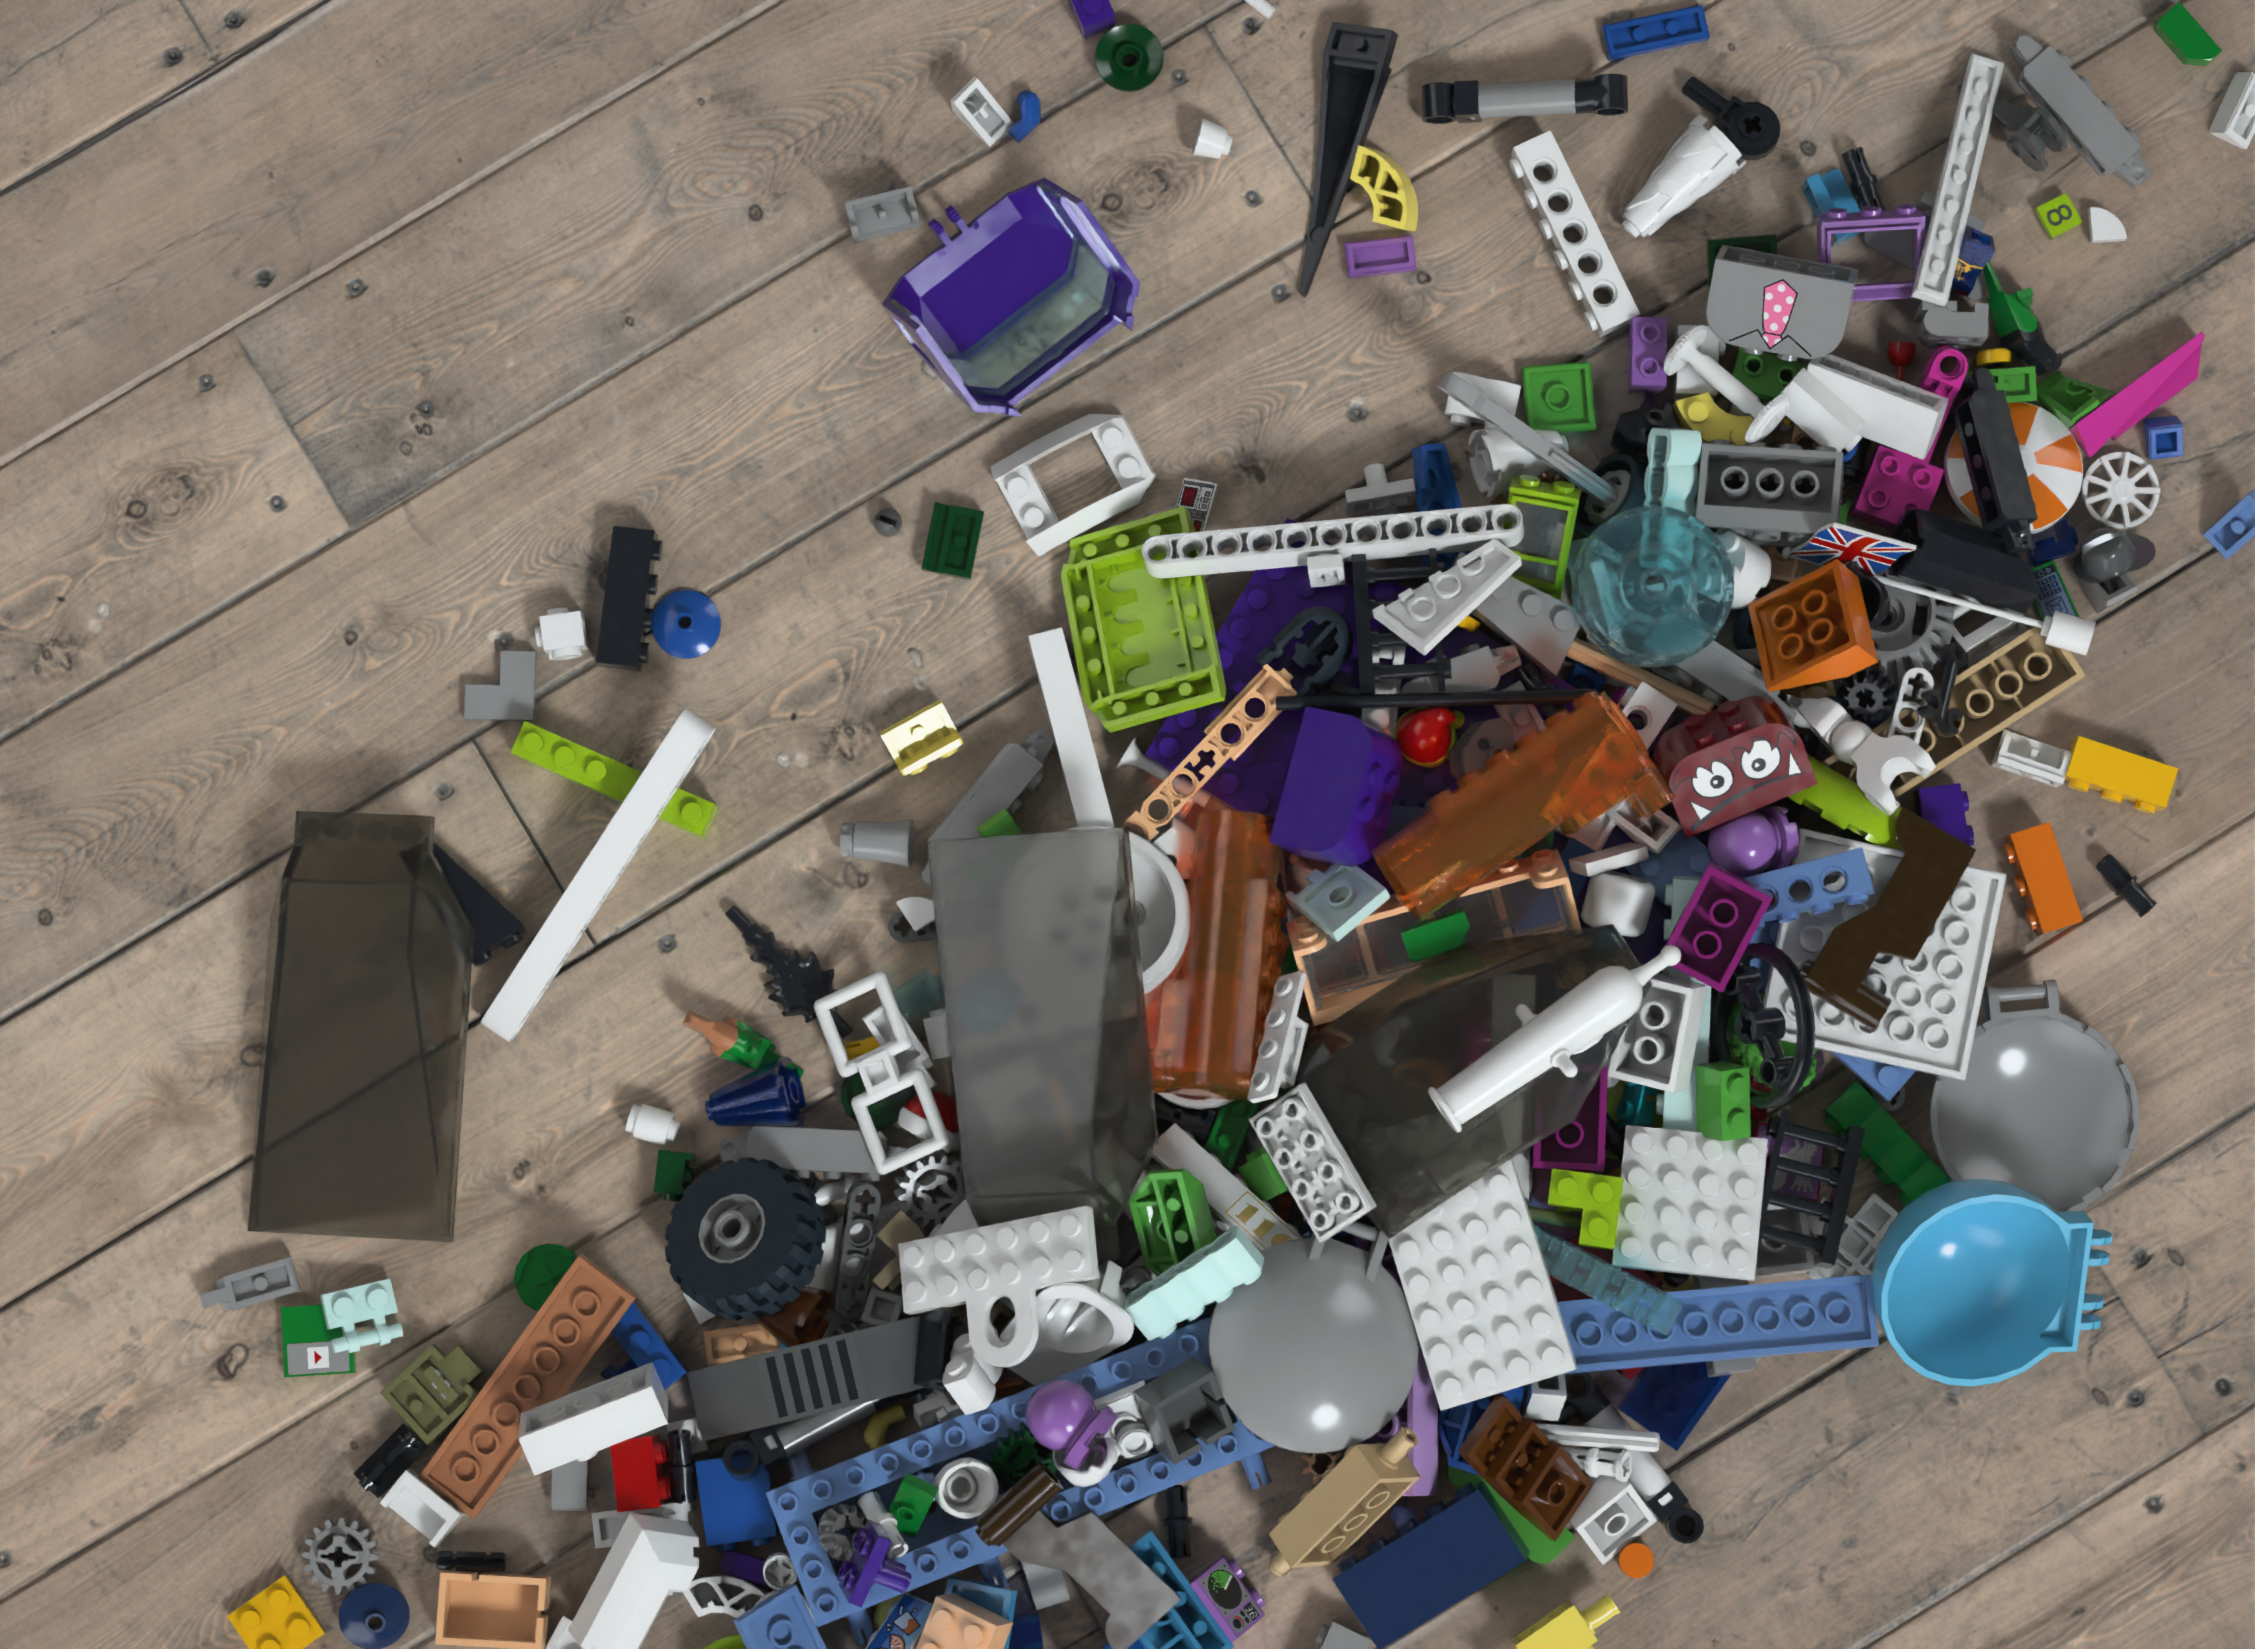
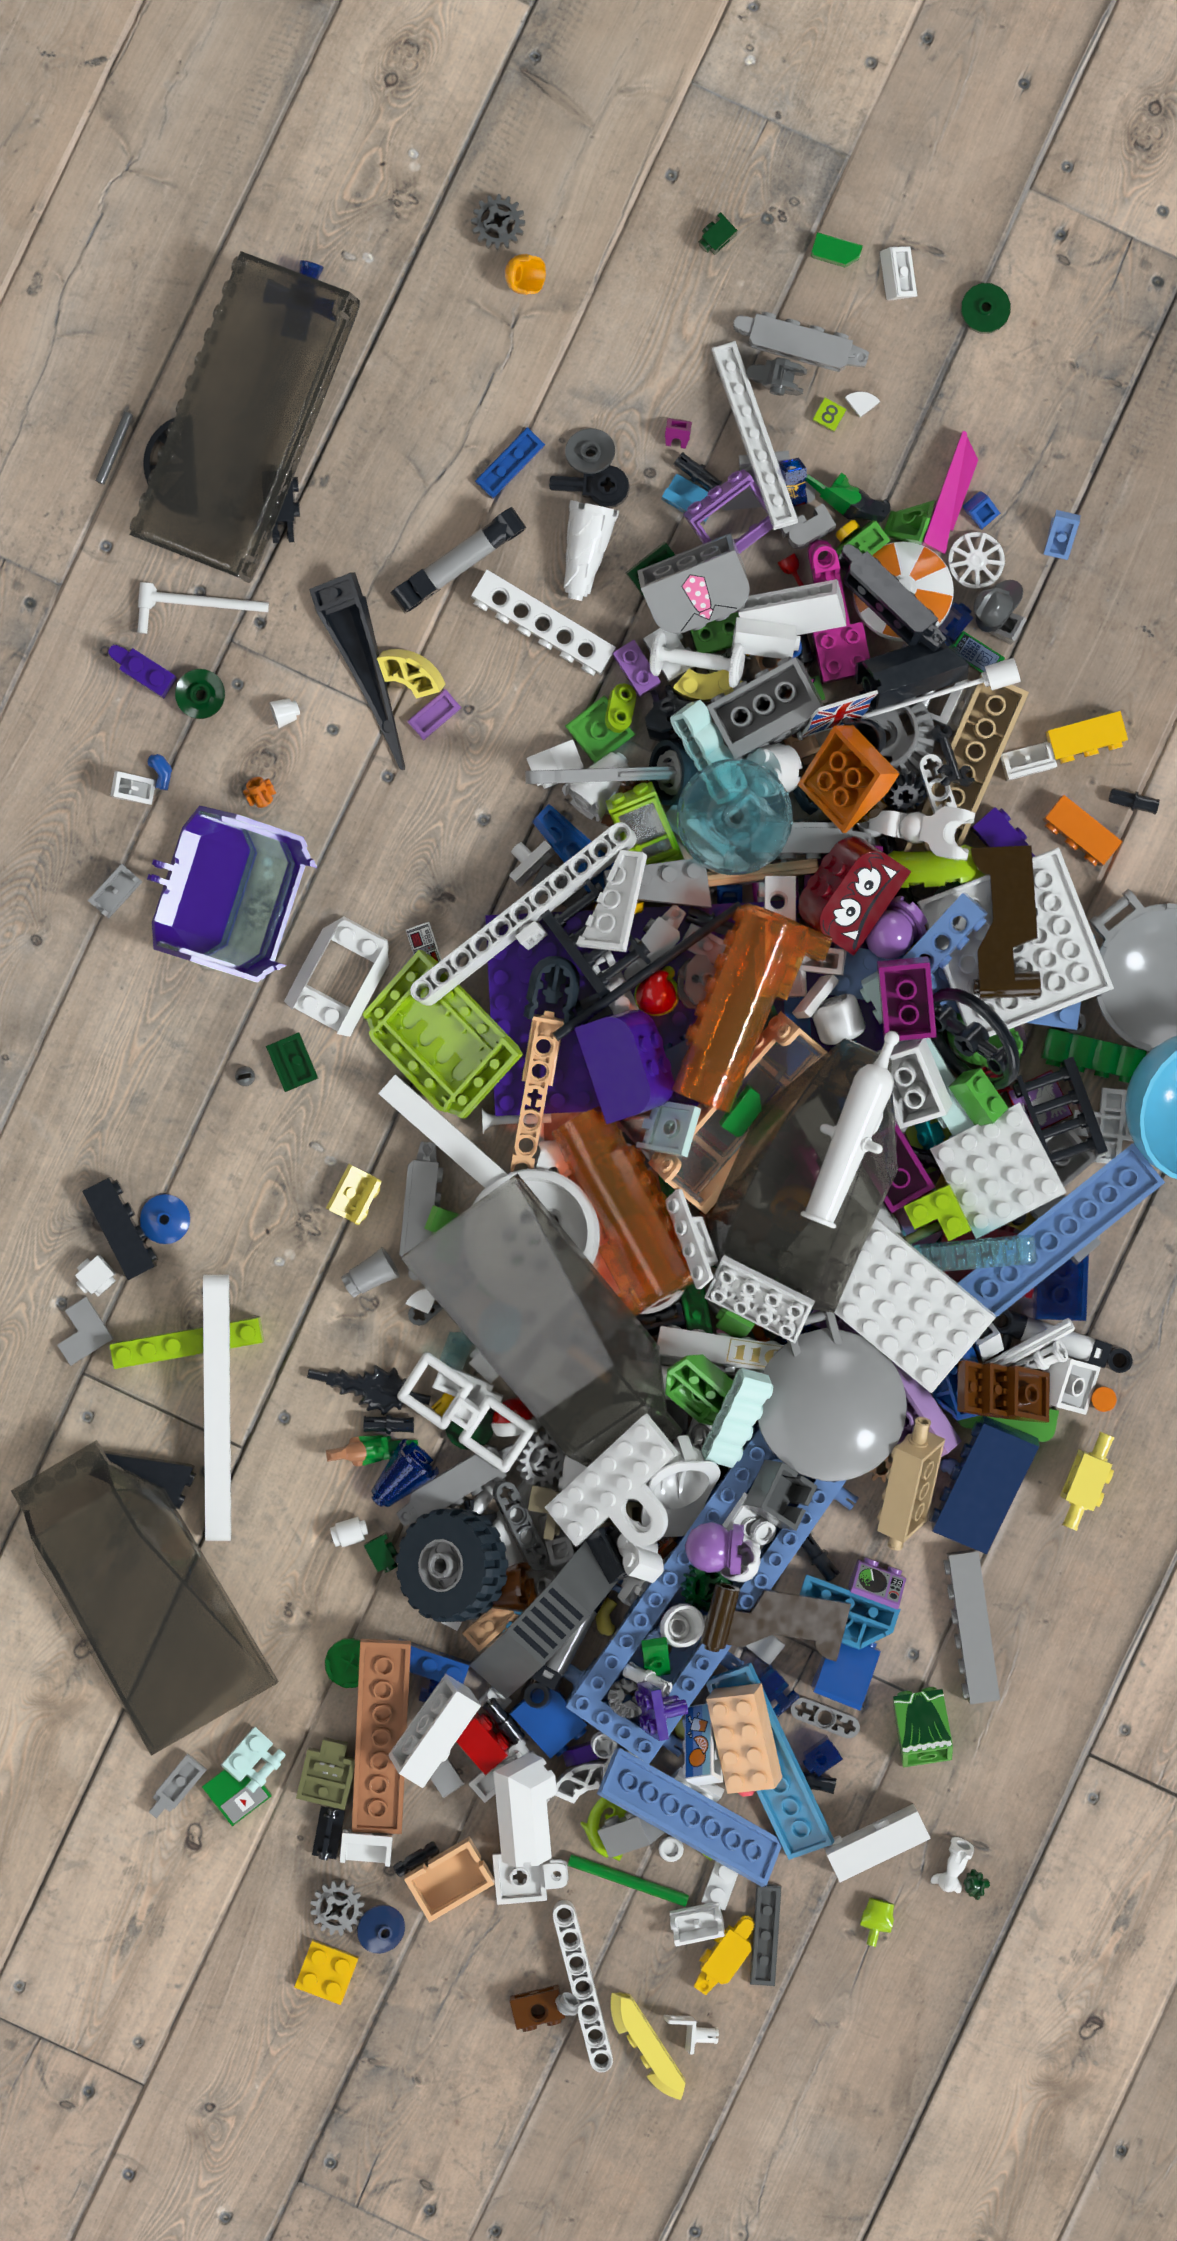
camera: 25 degrees left, 5 degrees up
none -> orange gear [243,777,276,808]
none -> black pin [363,1414,414,1435]
none -> dark grey dish [565,428,615,474]
none -> lime plate [605,683,636,733]
none -> magenta tile [665,418,692,449]

